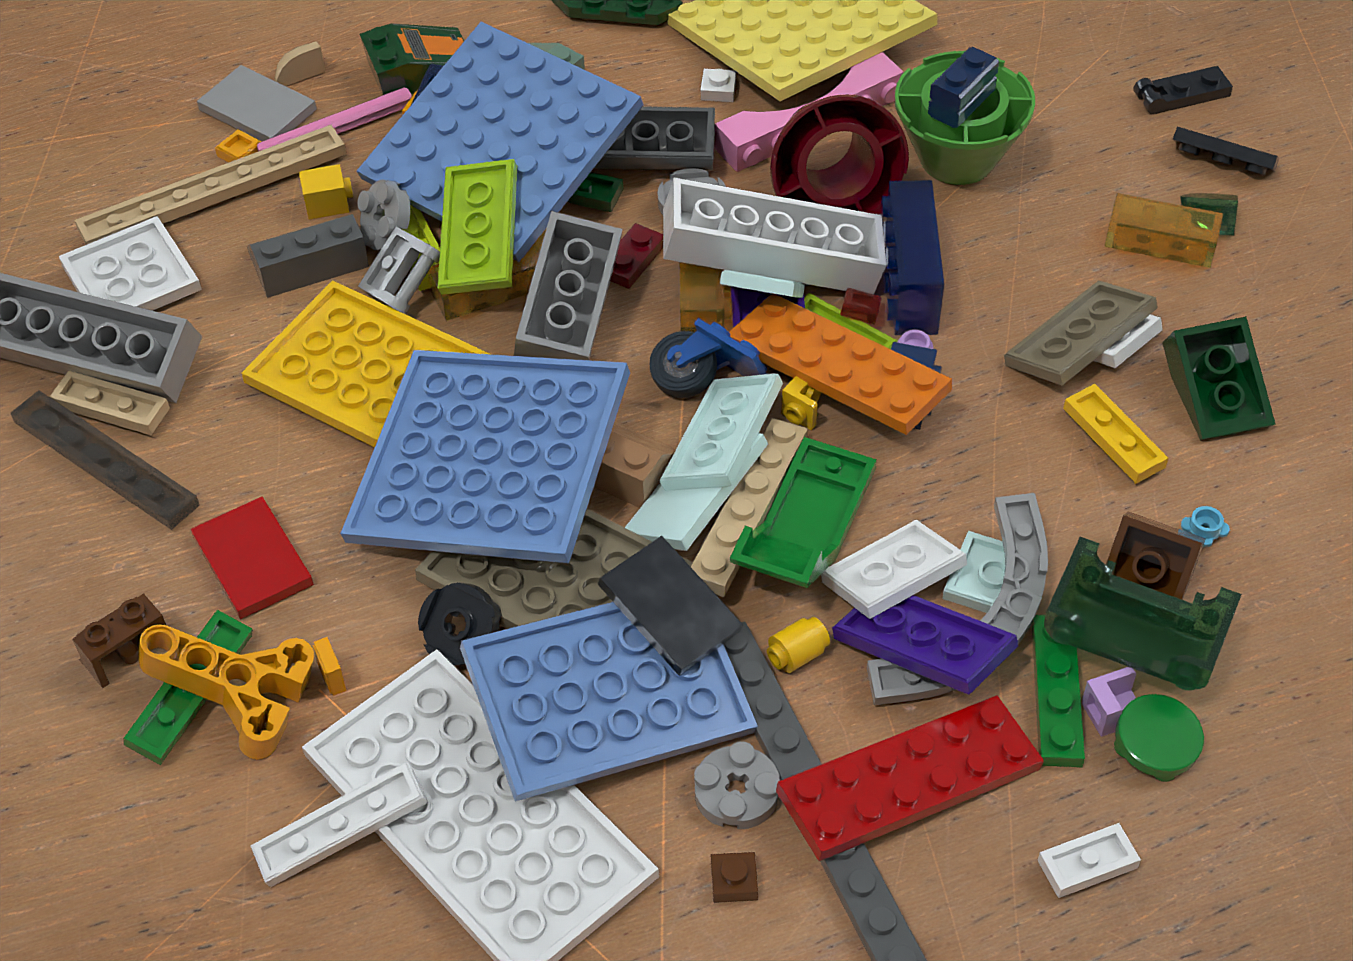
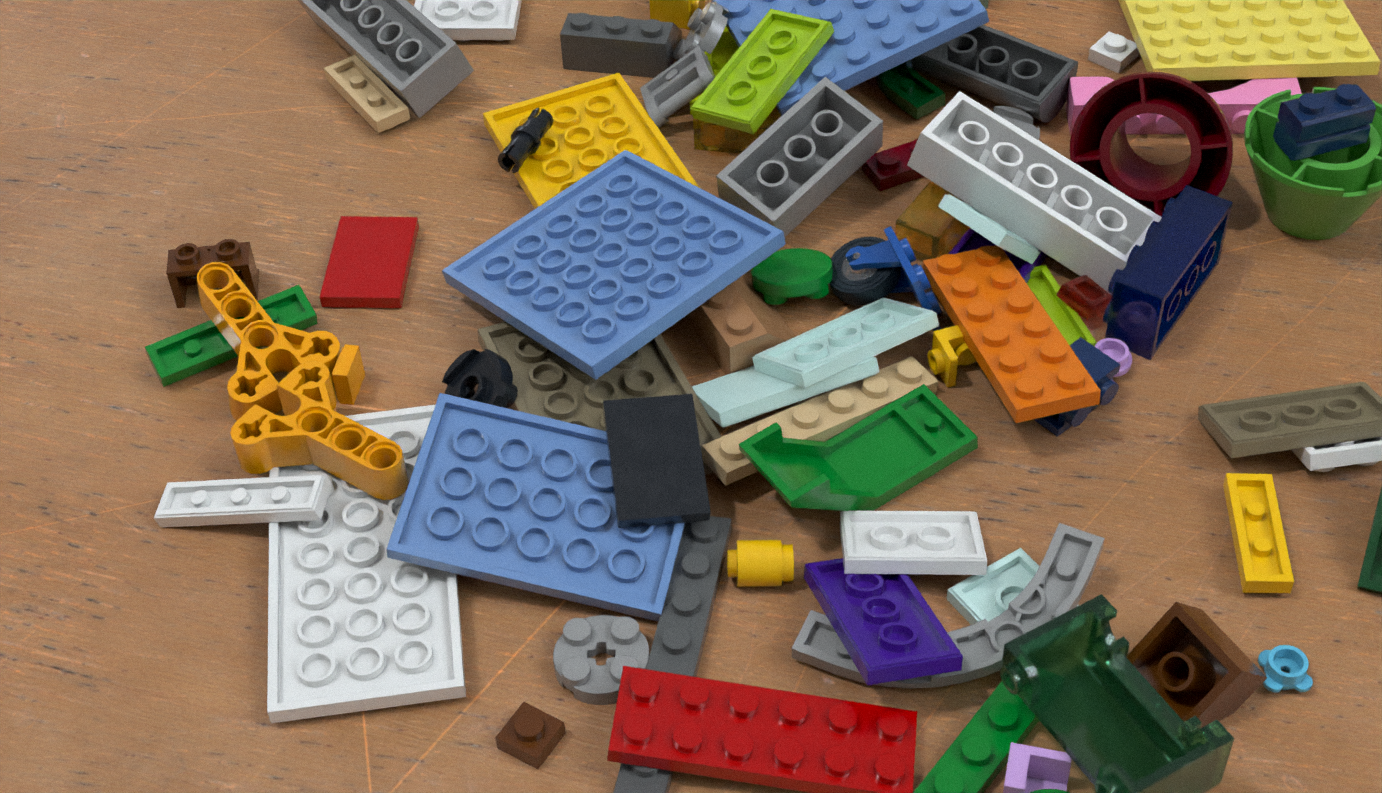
camera: 35 degrees right, 5 degrees down
clear smoke plate [10,390,199,530] -> none
none -> light orange beam [230,361,409,500]
none -> black pin [498,108,553,173]
none -> green tile [751,248,833,305]

